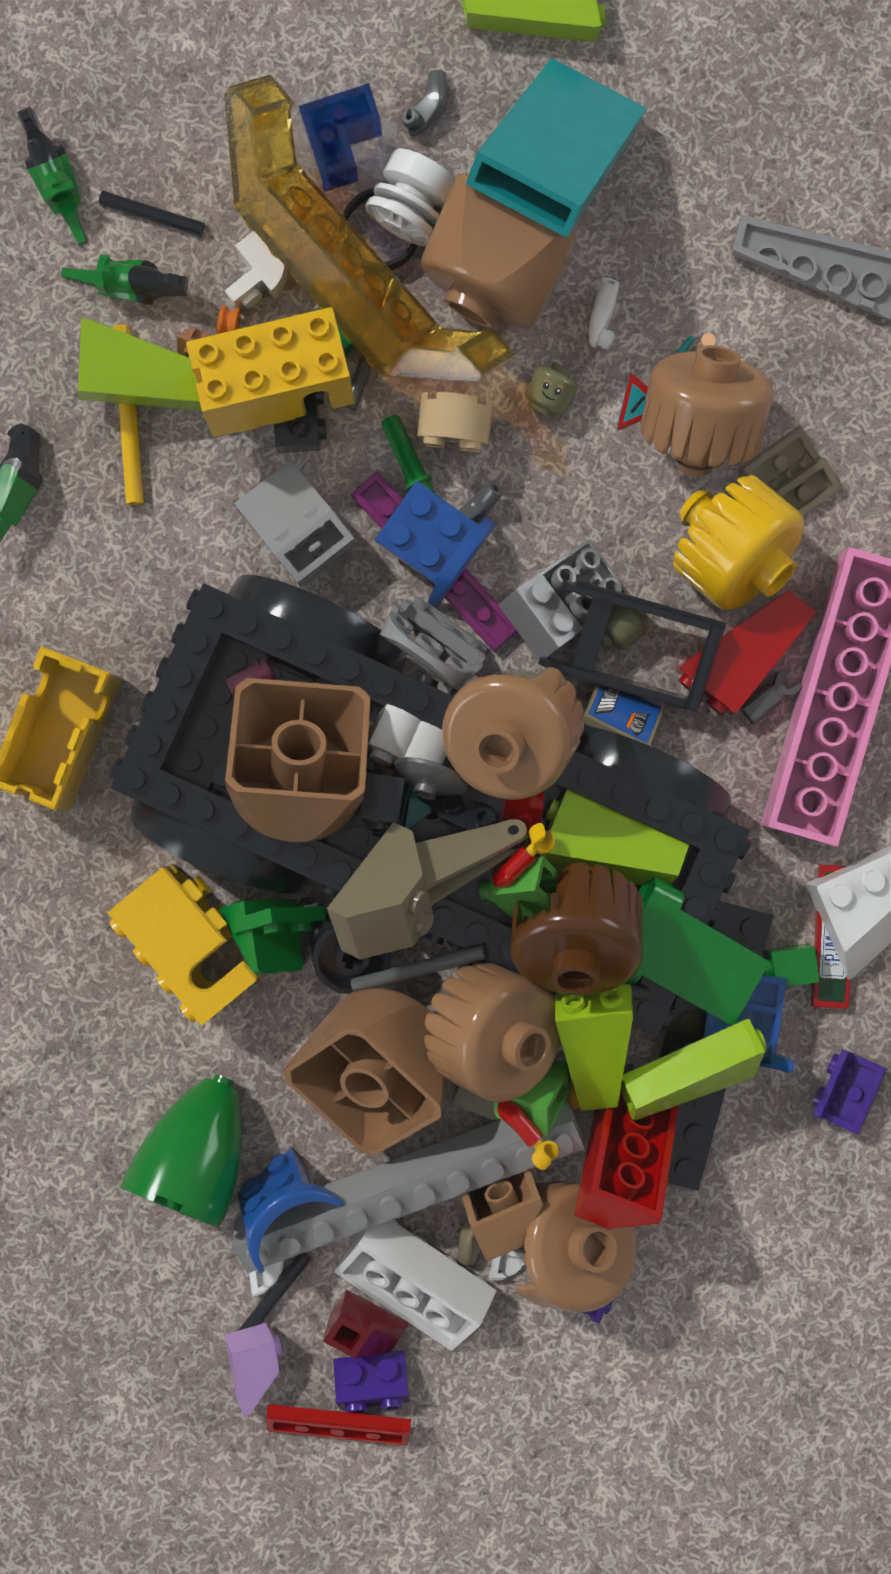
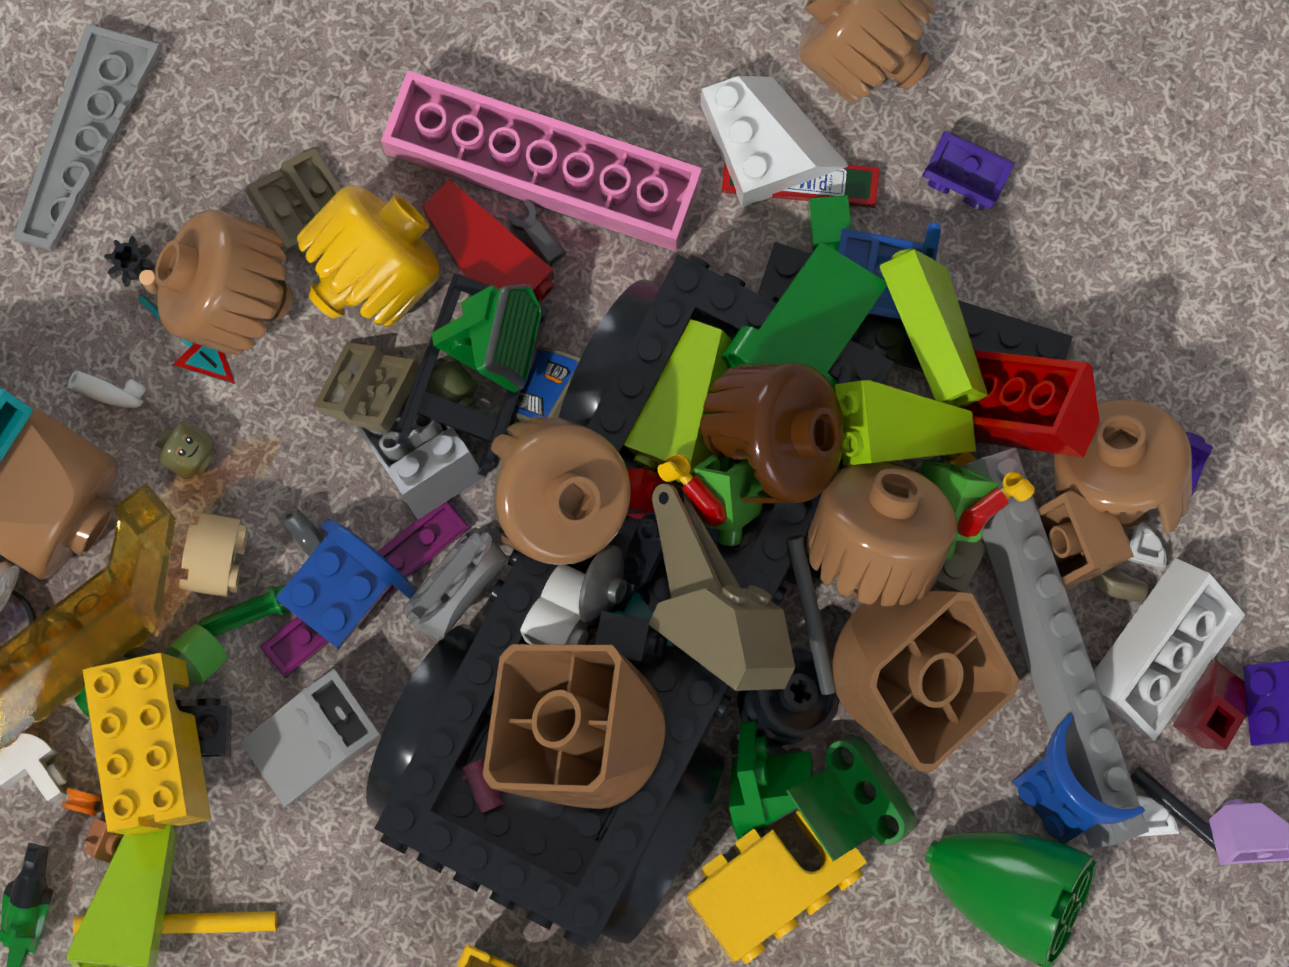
camera: 90 degrees left, 10 degrees down
none -> black gear [104,236,155,287]
none -> bright green piece [167,624,228,685]
none -> dark tan slope [313,342,420,433]
none -> green piece [432,284,542,393]
none -> green piece [787,735,916,861]

